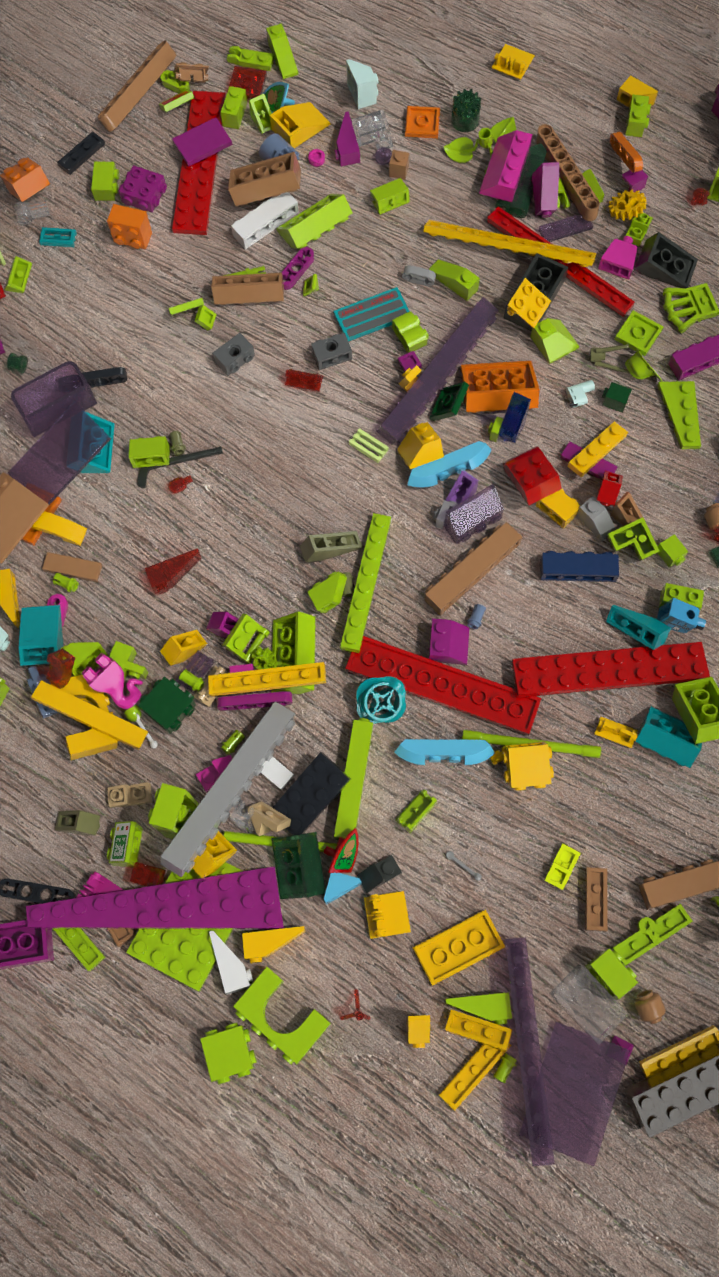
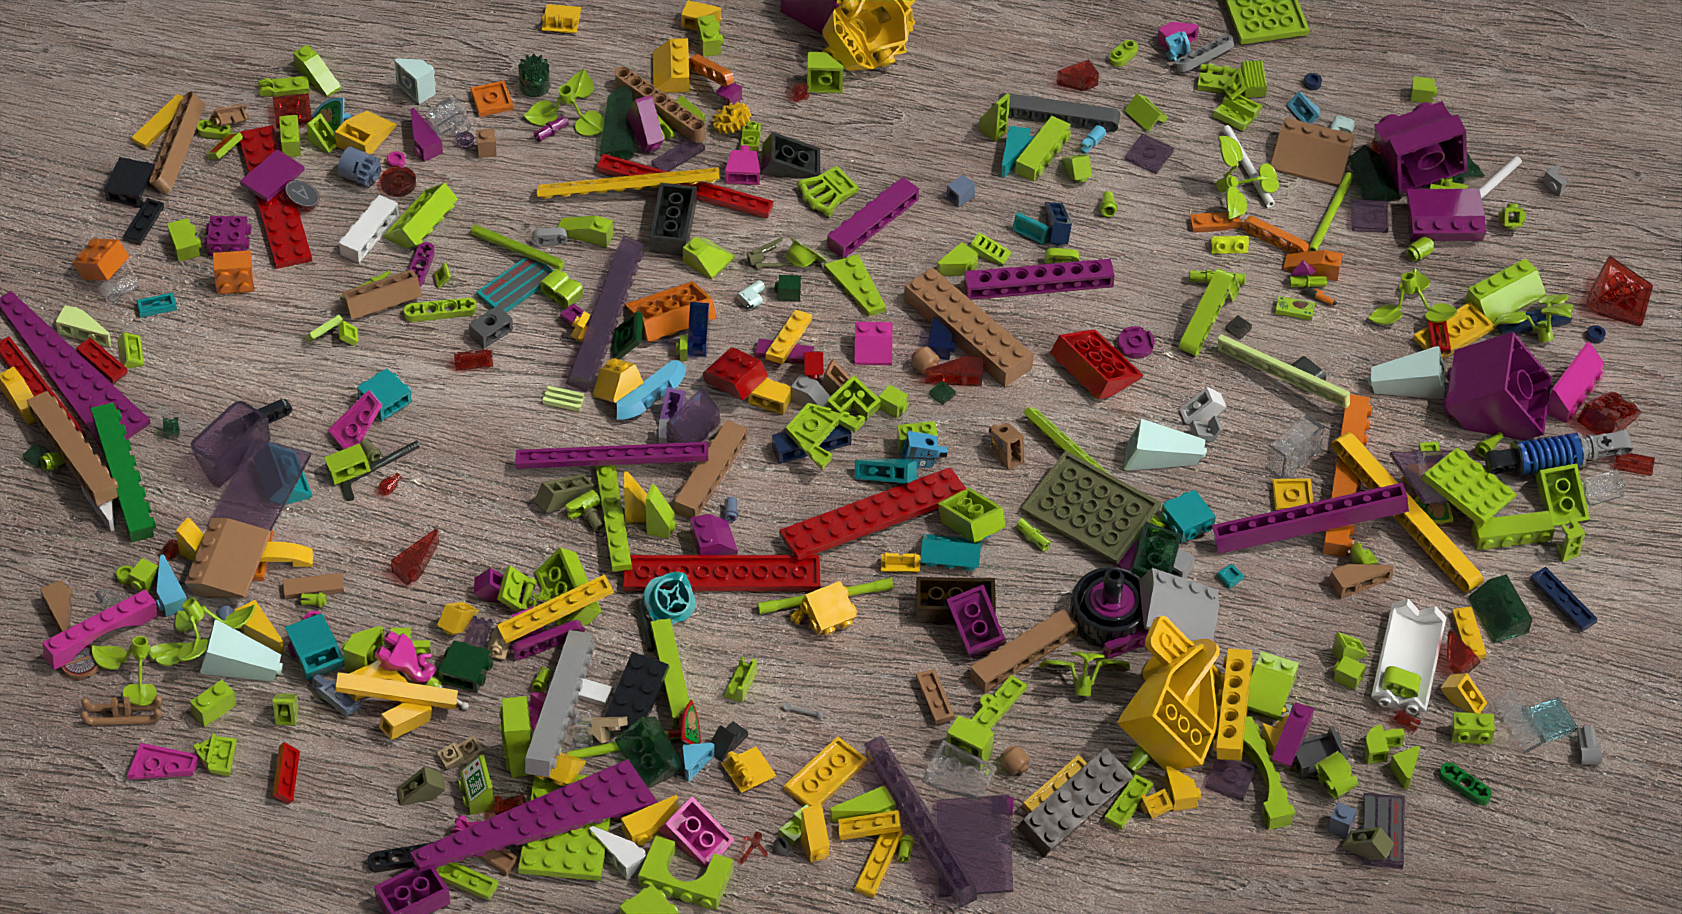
camera: 25 degrees left, 20 degrees down
clear red leg [46,648,75,689] -> none
lime pin [179,669,205,692] -> none
dark grey brick [212,333,255,376] -> none
medium nougat brick [228,152,301,206] -> none
lime slope [308,572,347,613] -> none
lime hinge [370,178,410,215] -> none
medium azure brick [394,739,495,765] -> none
dark pink slope [479,130,533,202] -> none
yellow hinge [507,278,551,328] -> none
neon yellow slope [544,843,581,890] -> none
lime plate [614,310,664,356] -> none
none -> black panel [104,157,154,208]
none -> yellow tile [131,94,183,149]
none -> tile [283,180,320,211]
none -> dark pink wing [328,390,382,449]
none -> teal brick [357,368,412,422]
none -> clear red tile [380,166,416,197]
none -> lime beam [404,298,477,322]
none -> lime axle [471,224,565,270]
none -> magenta plate [515,442,709,469]
none -> magenta pin [533,115,569,142]
none -> lime hinge [565,489,601,520]
none -> yellow slope [624,472,647,523]
none -> pearl dark grey bar [635,600,655,652]
none -> lime slope [646,484,677,539]
none -> yellow slope [653,38,689,93]
none -> dark pink slope [658,796,735,868]
none -> dark grey hinge [773,837,789,855]
none -> lime slope [777,804,809,846]
none -> lime wing [786,403,865,470]
none -> dark pink slope [854,322,893,365]
none -> dark brown brick [916,577,996,623]
none -> magenta slope [947,585,1006,658]

